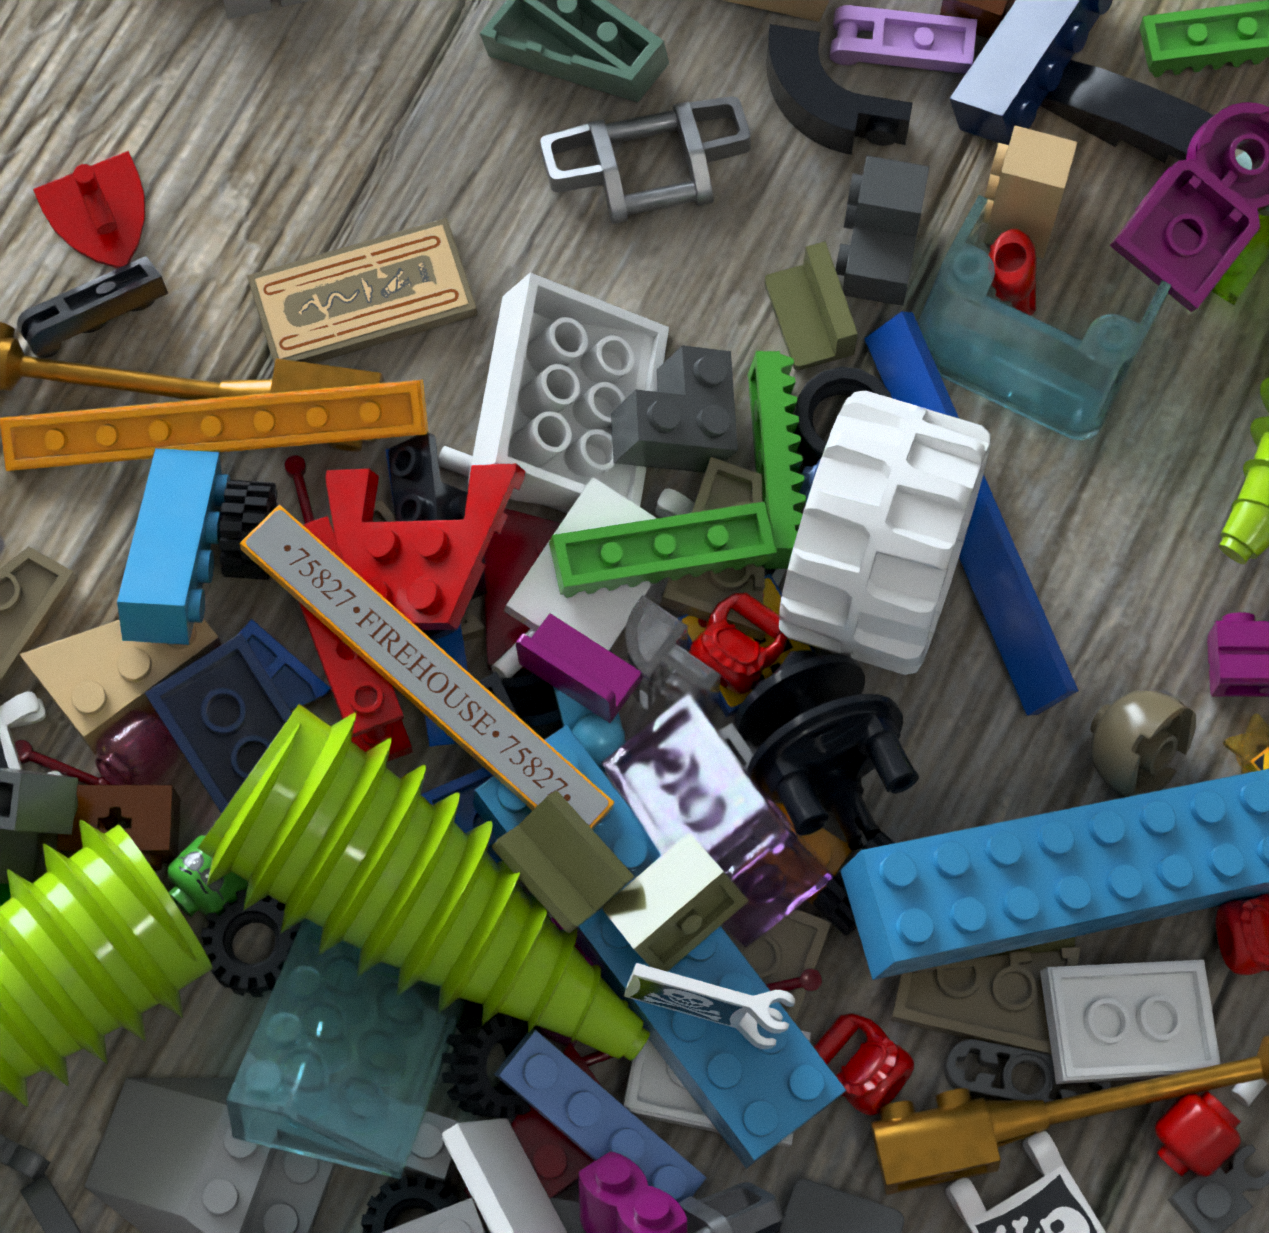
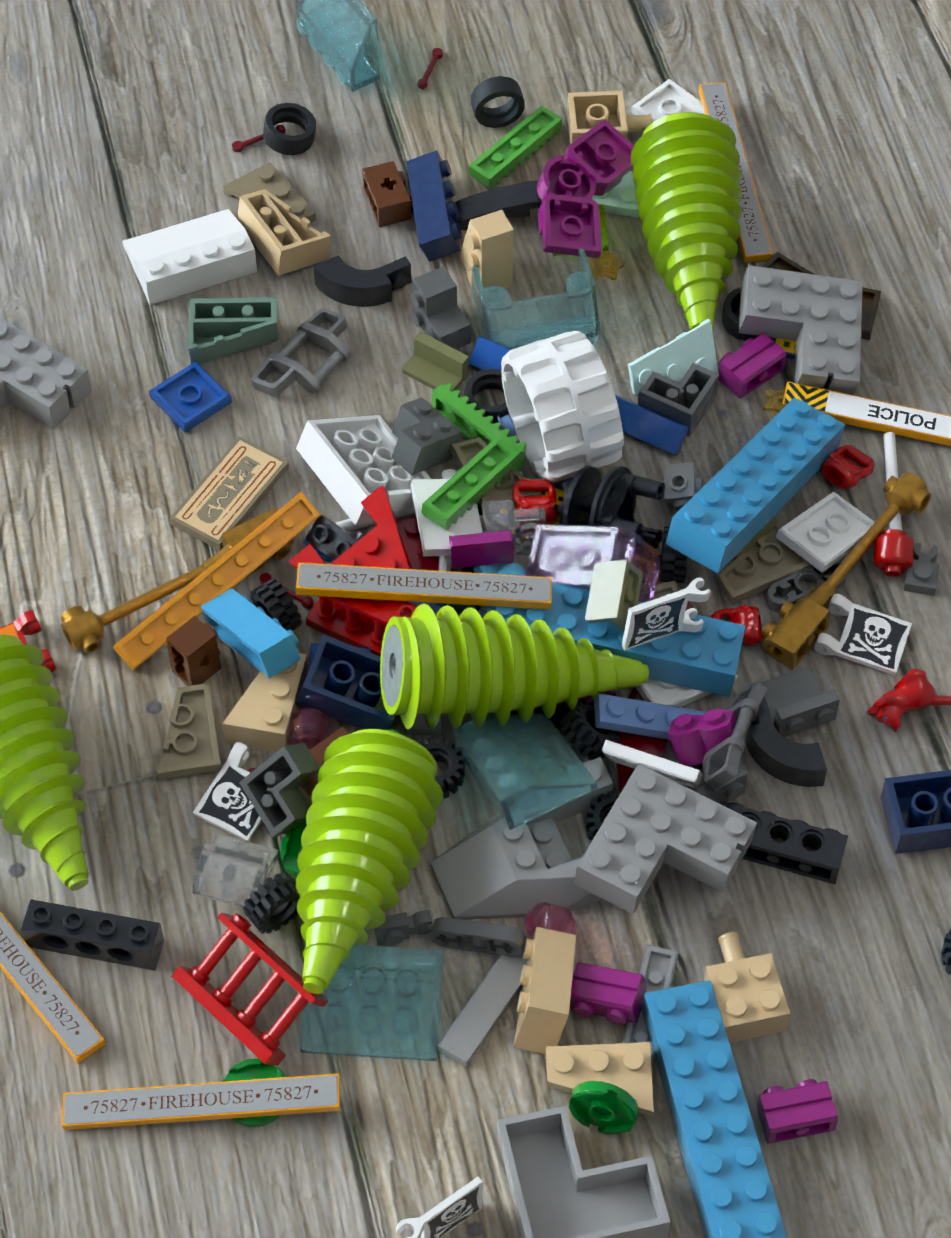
camera: 40 degrees left, 15 degrees down
black plate [17,256,168,358] -> none
red shield [33,151,145,268] -> none
olive panel [492,790,635,933] -> none
lavender plate [829,5,977,74] -> none
red piece [987,229,1037,319] -> none
dark tan cylinder [1090,690,1196,797] -> none
none -> blue tile [149,361,232,433]
none -> reddish brown brick [166,616,221,686]
none -> clear yellow plate [588,251,624,280]
none -> light aqua wing [628,319,719,395]
none -> dark grey brick [638,363,719,437]
none -> light grey brick [661,462,705,511]

